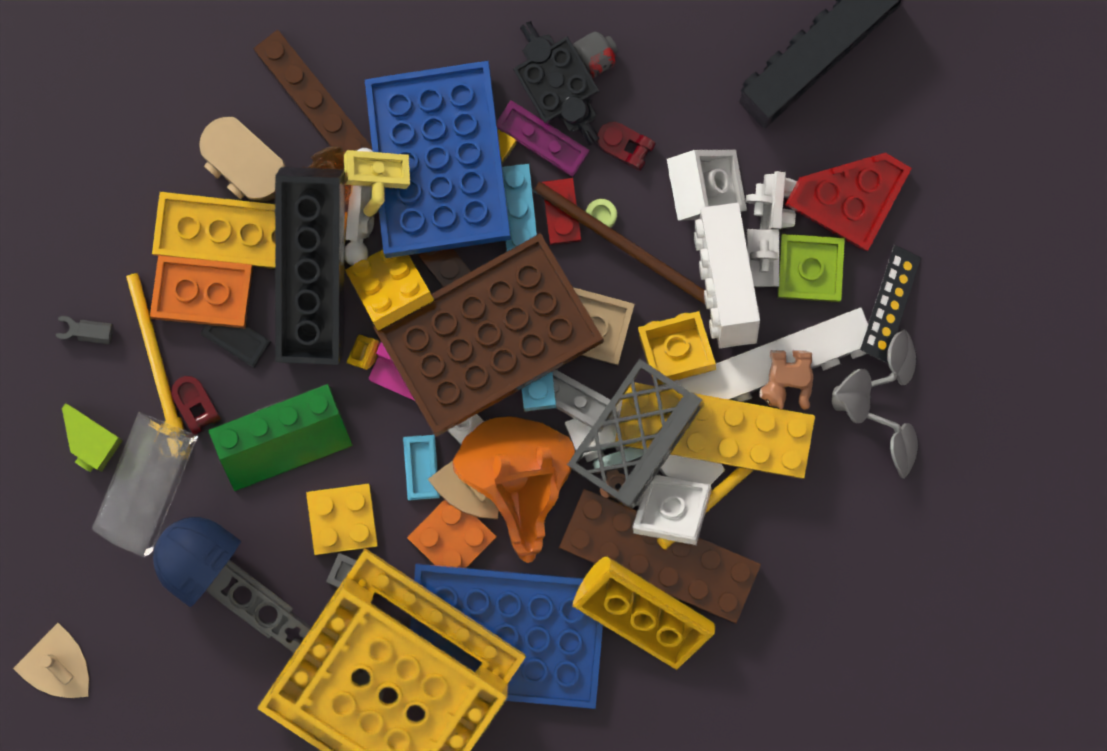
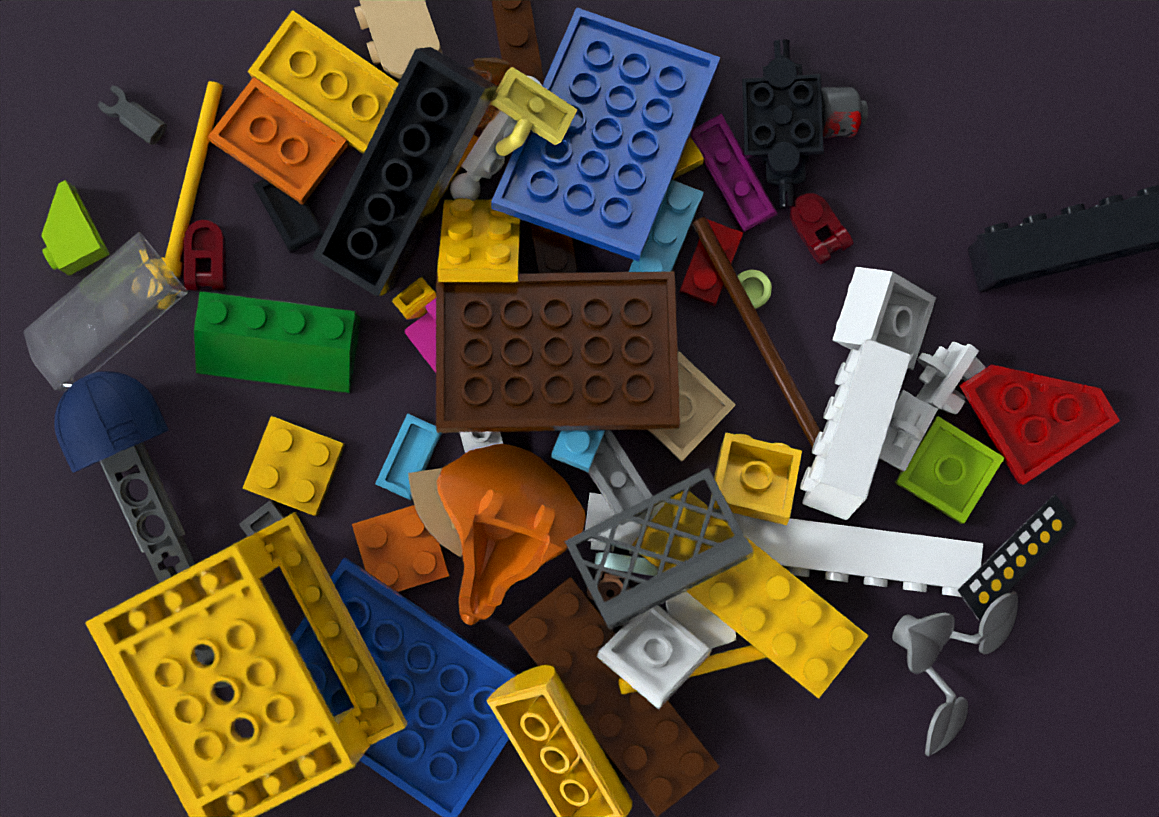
camera: 30 degrees right, 0 degrees up
nougat animal [760,350,813,410] -> none

